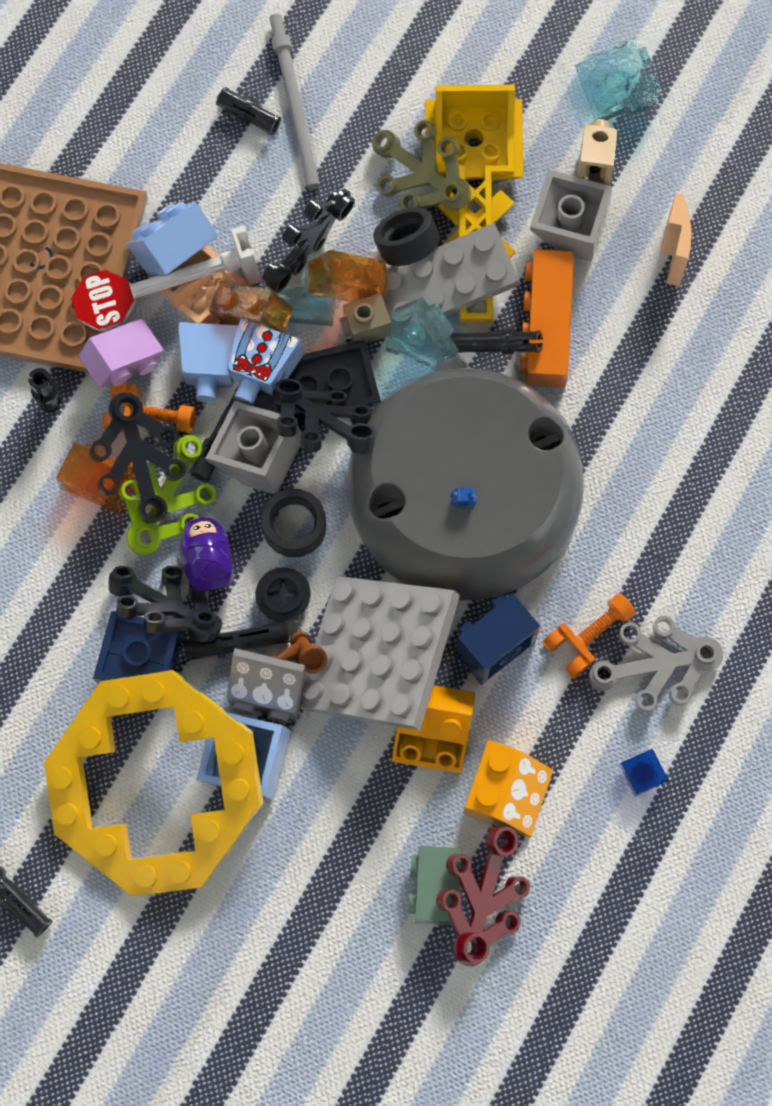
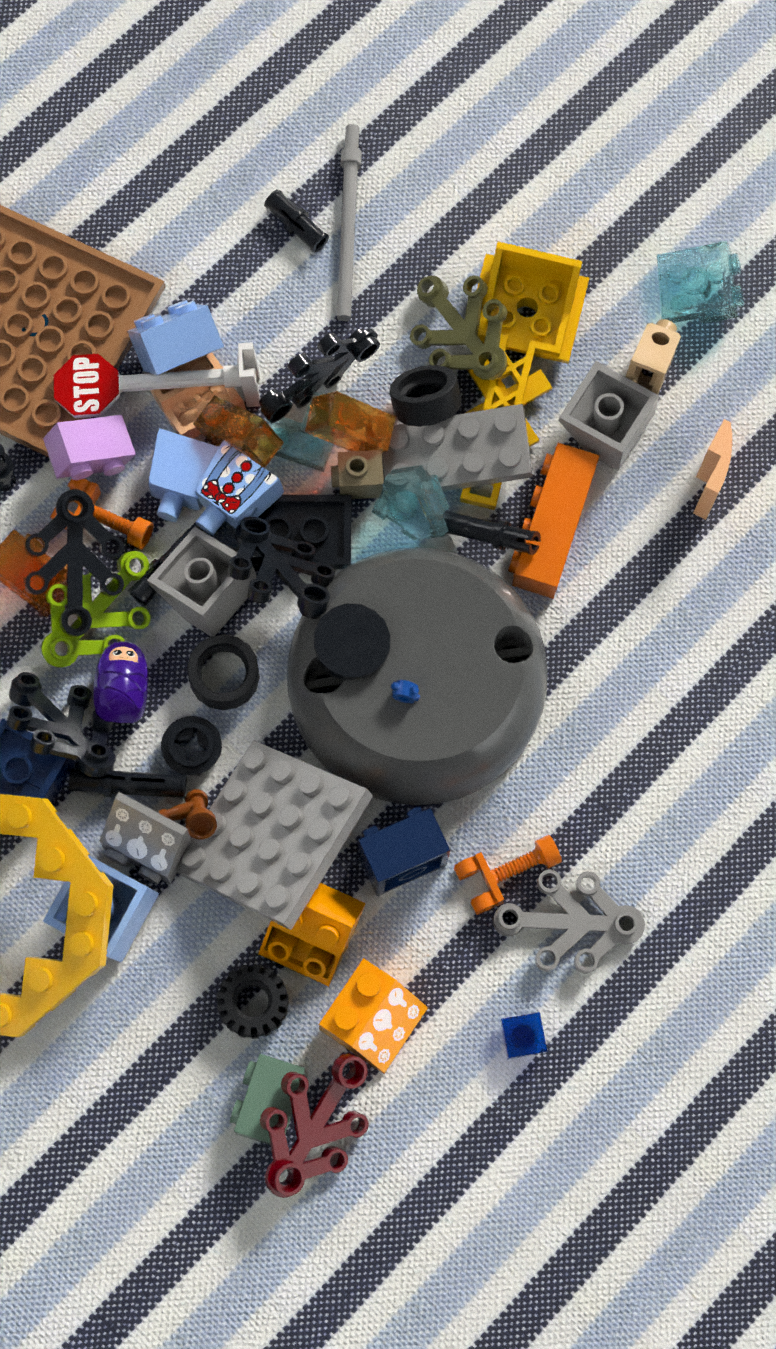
camera: 10 degrees right, 0 degrees up
none -> black tyre [216,964,289,1039]
none -> black tile [314,604,391,681]

